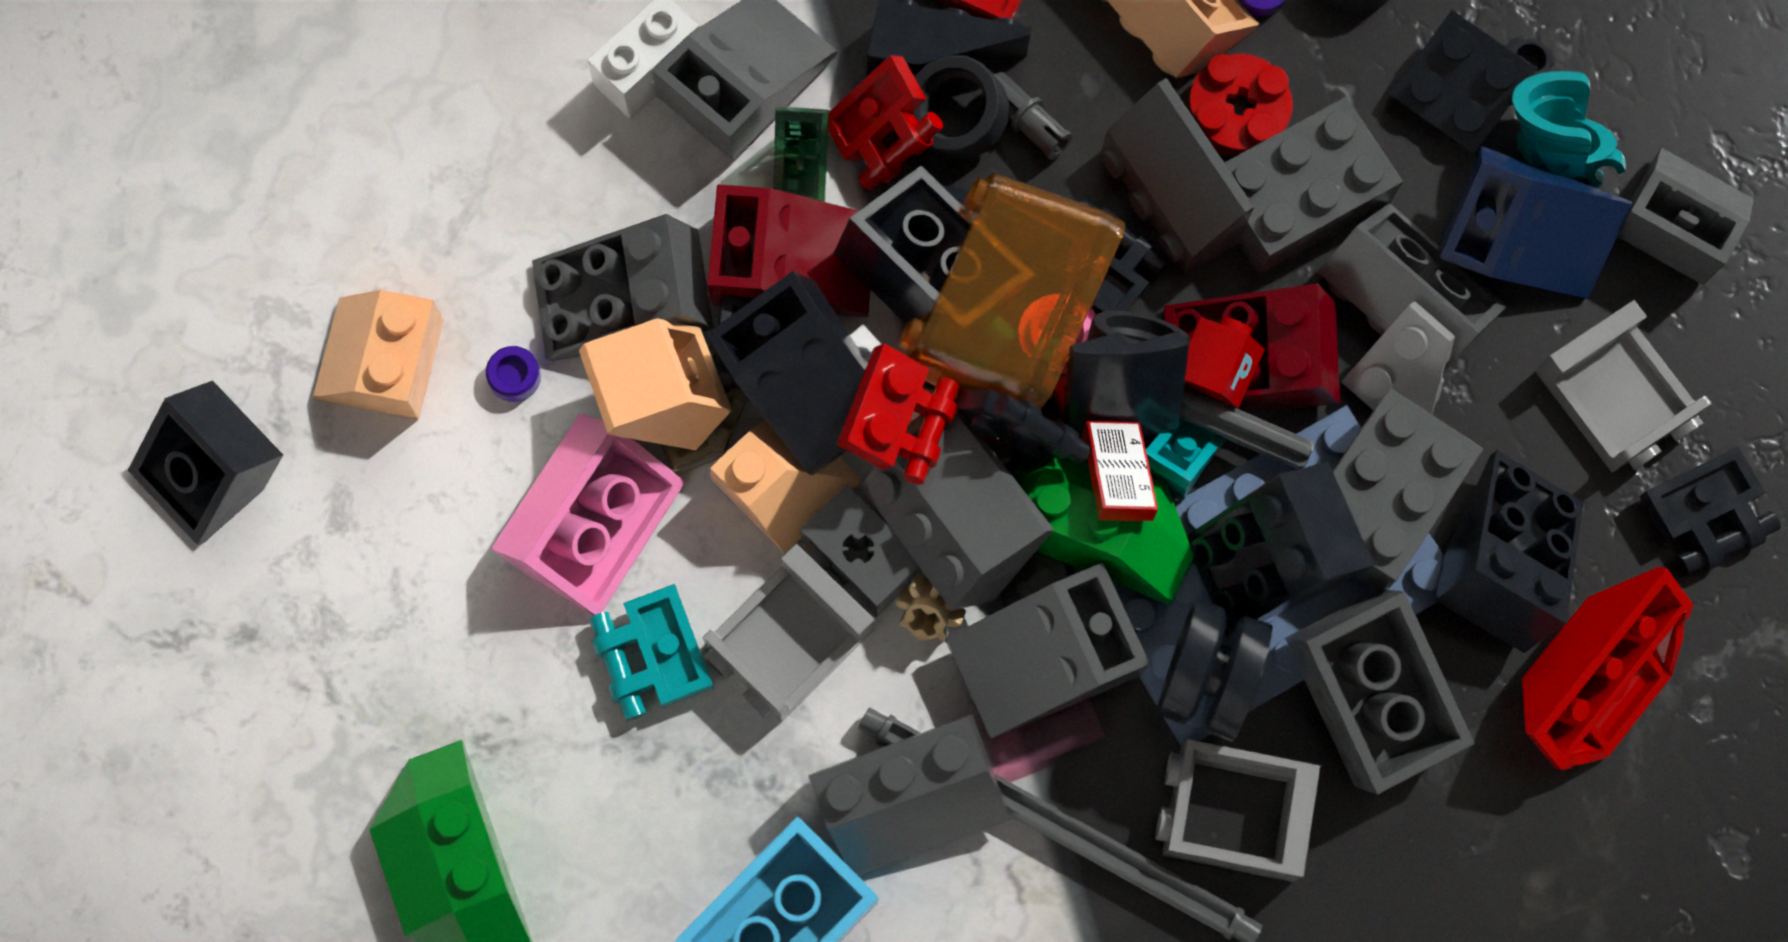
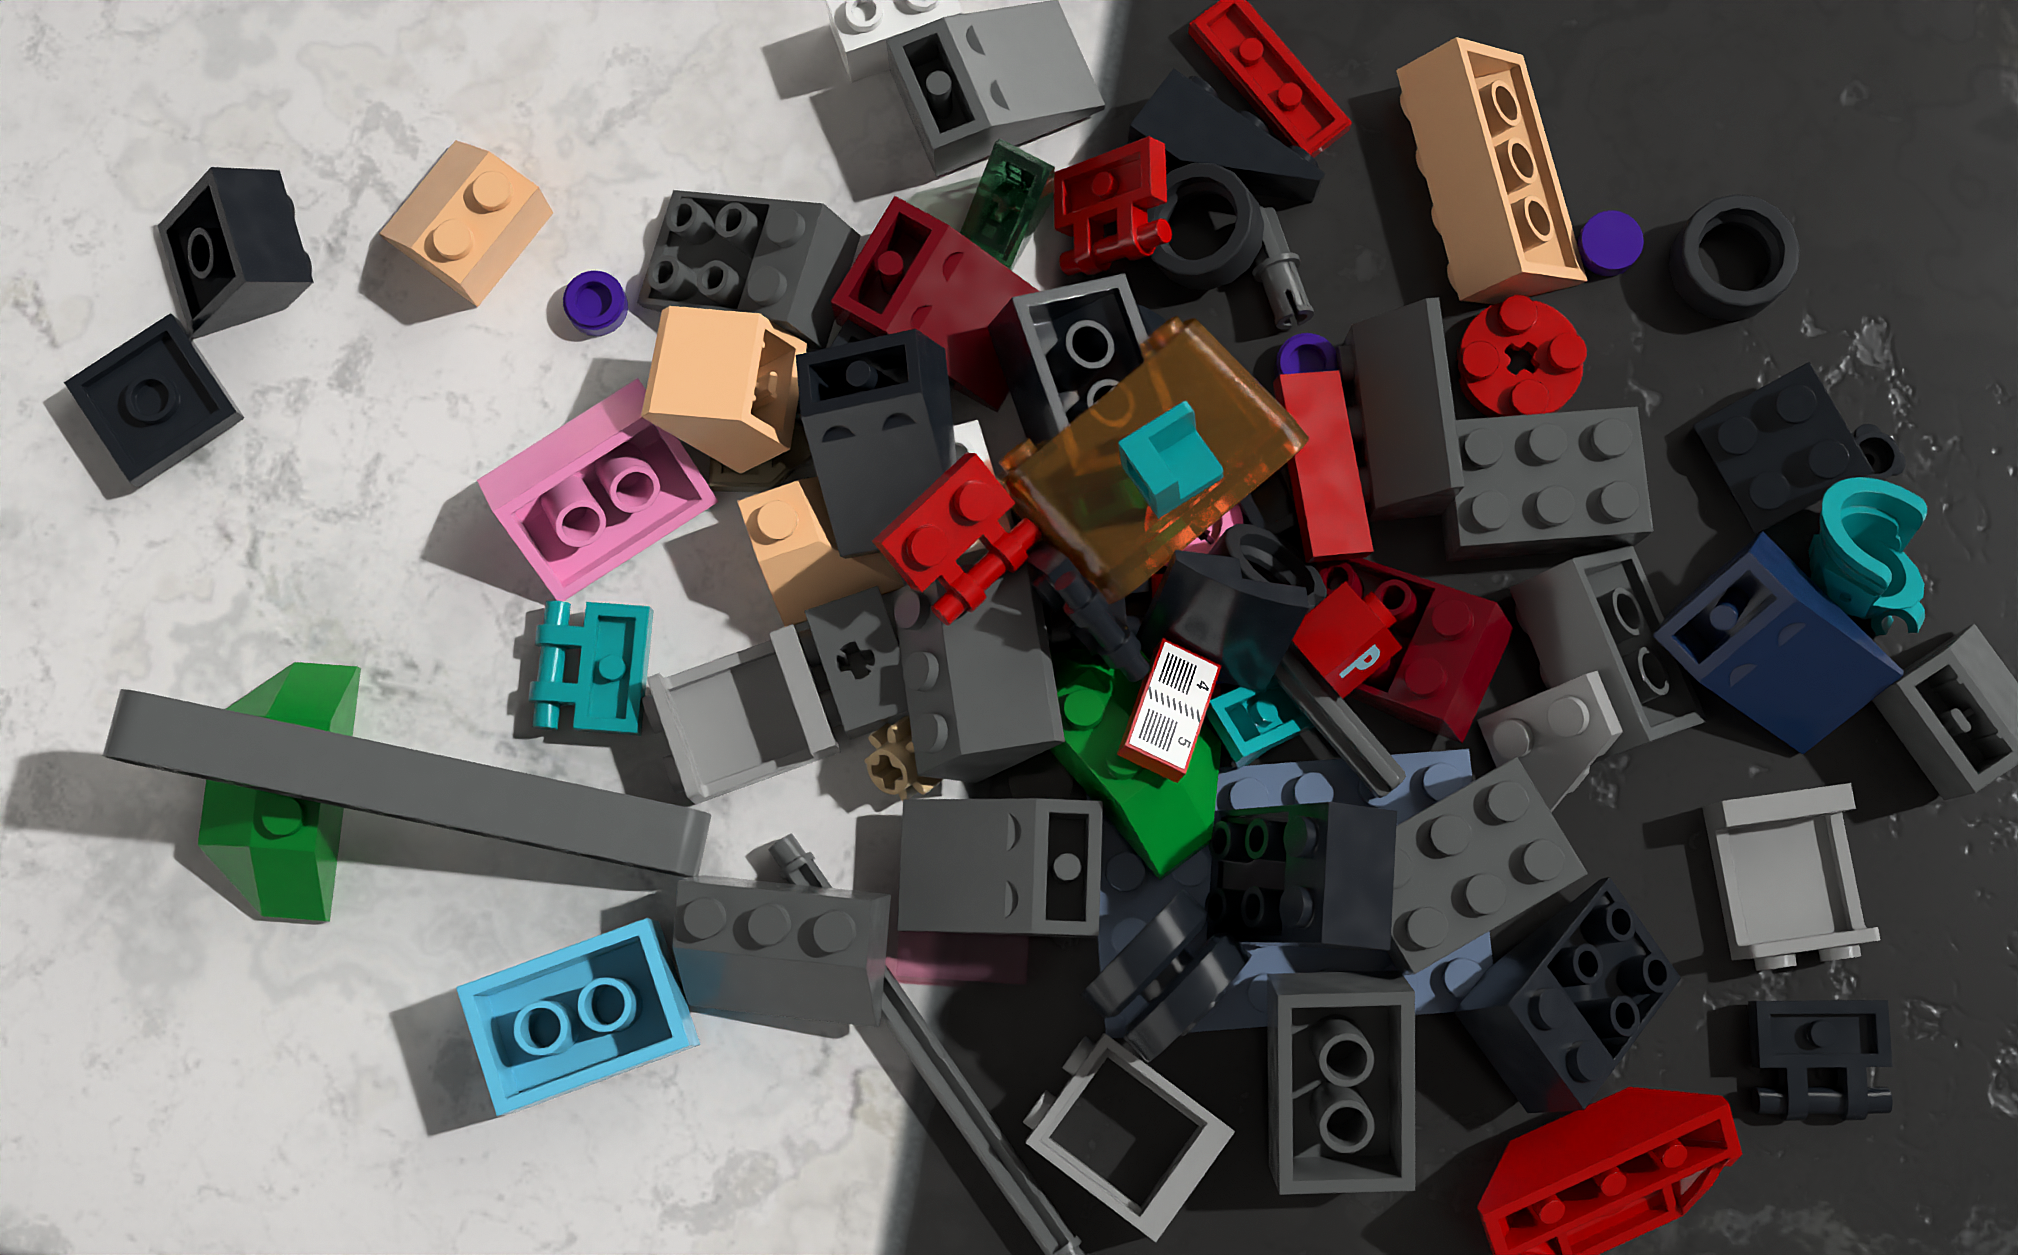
camera: 30 degrees right, 5 degrees up
none -> black plate [64,313,244,488]
none -> dark grey beam [102,689,712,878]
none -> teal panel [1118,401,1224,519]
none -> red tile [1273,370,1374,563]
none -> dark purple tile [1274,333,1338,378]

